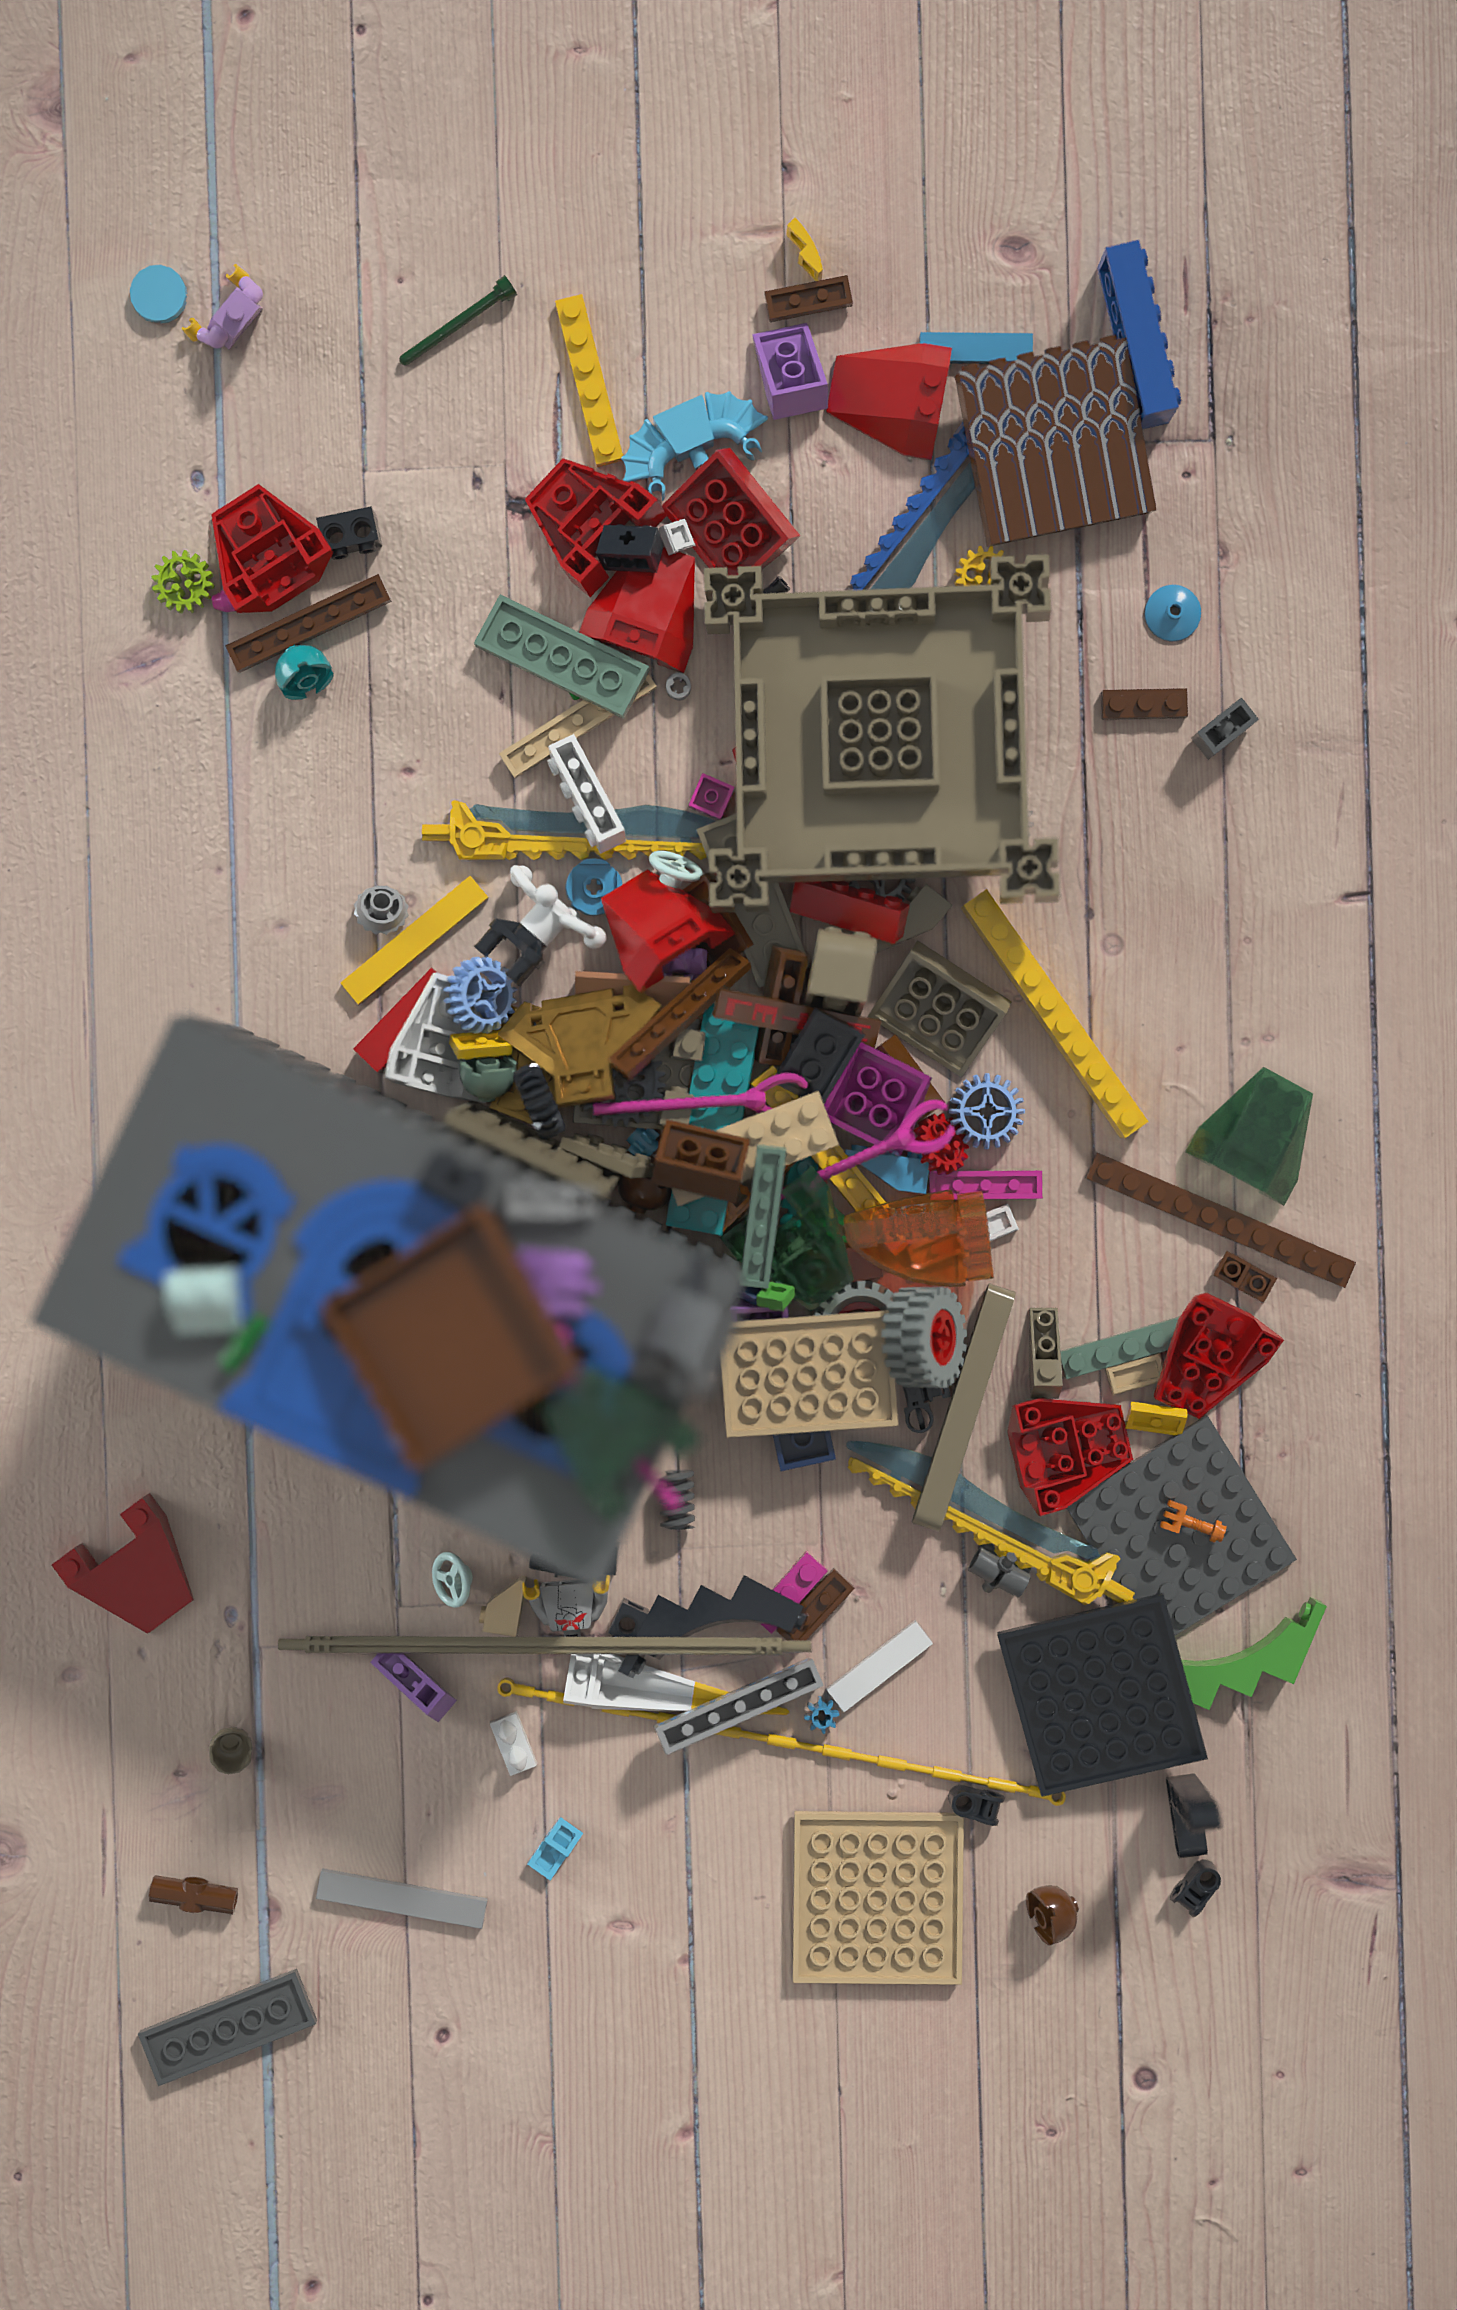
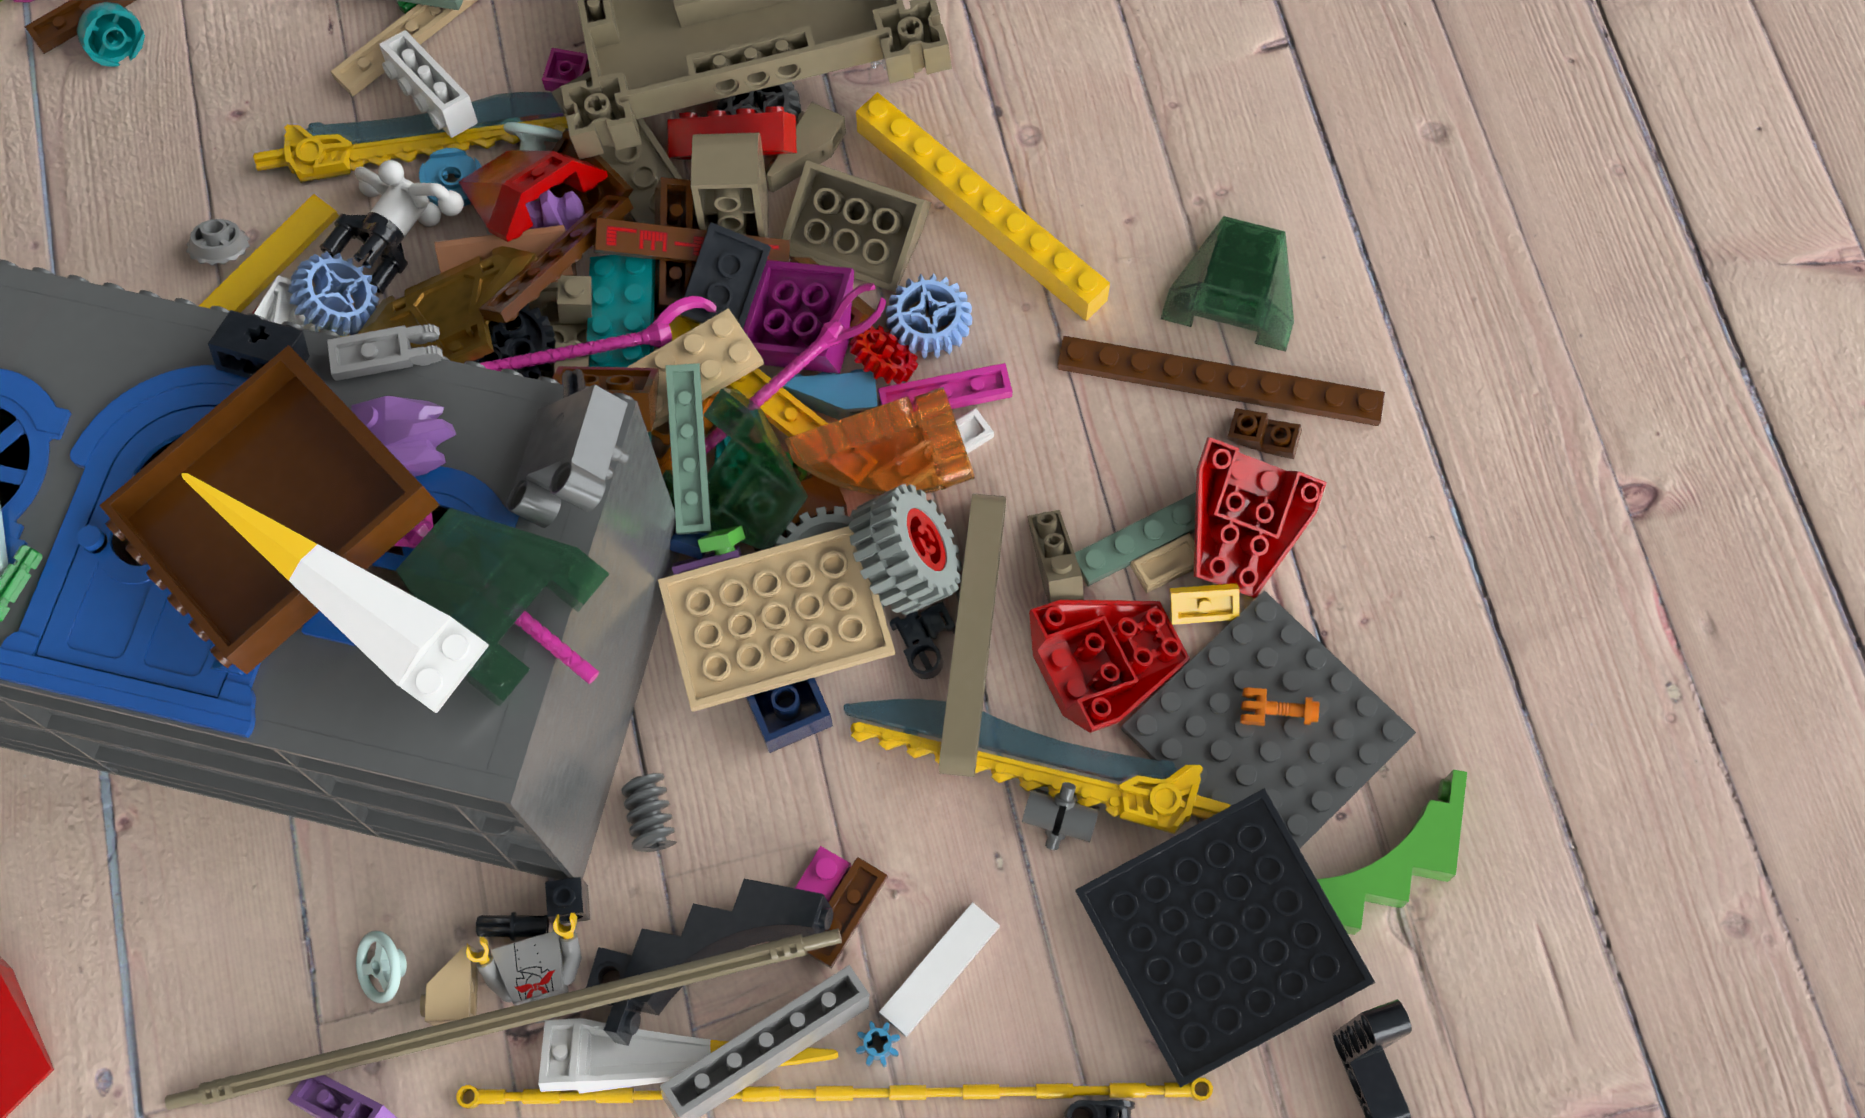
camera: 10 degrees left, 20 degrees down
none -> white plate [181,473,489,713]

